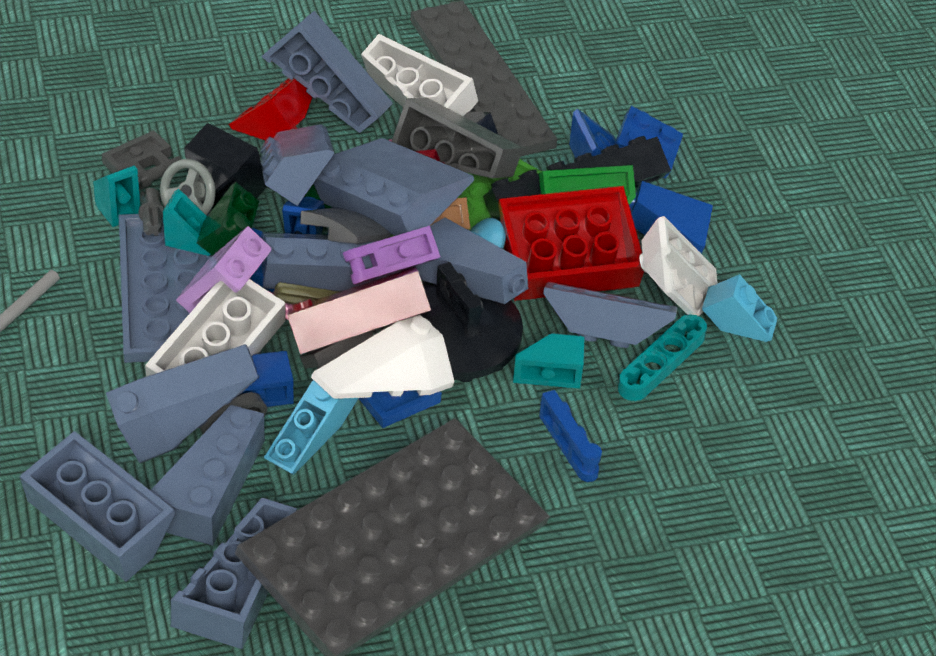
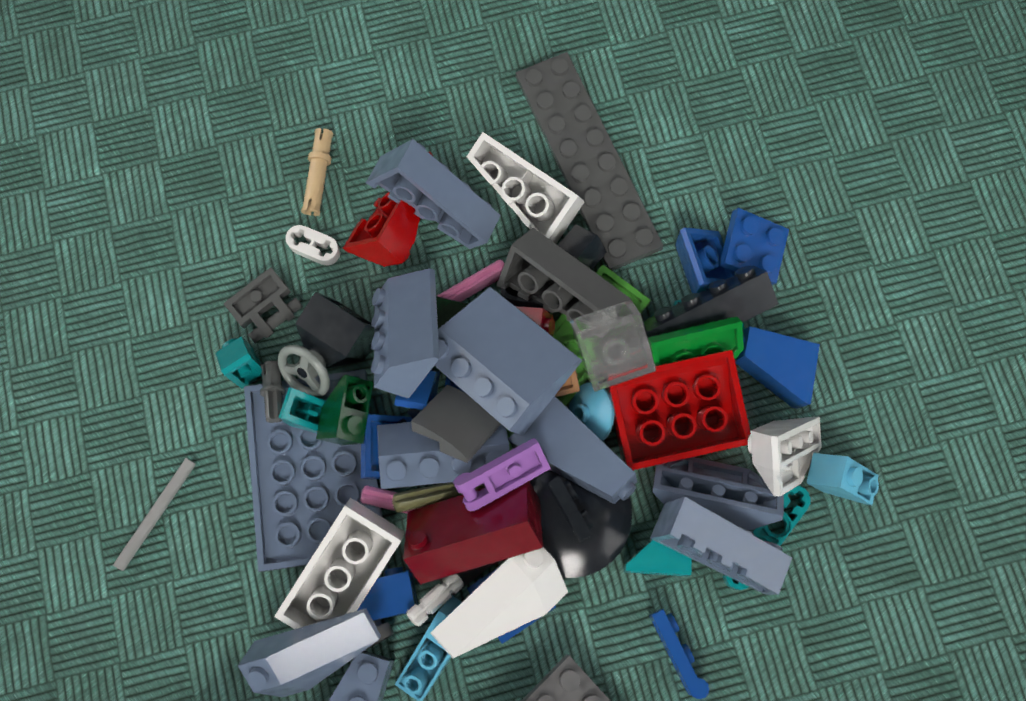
camera: 10 degrees right, 30 degrees up
lavender panel [176,226,272,313] -> none
none -> white beam [286,225,341,266]
none -> tan pin [301,128,333,216]
none -> white axle [406,574,464,626]
none -> clear container [569,300,656,392]
none -> sand blue wedge [650,497,792,595]

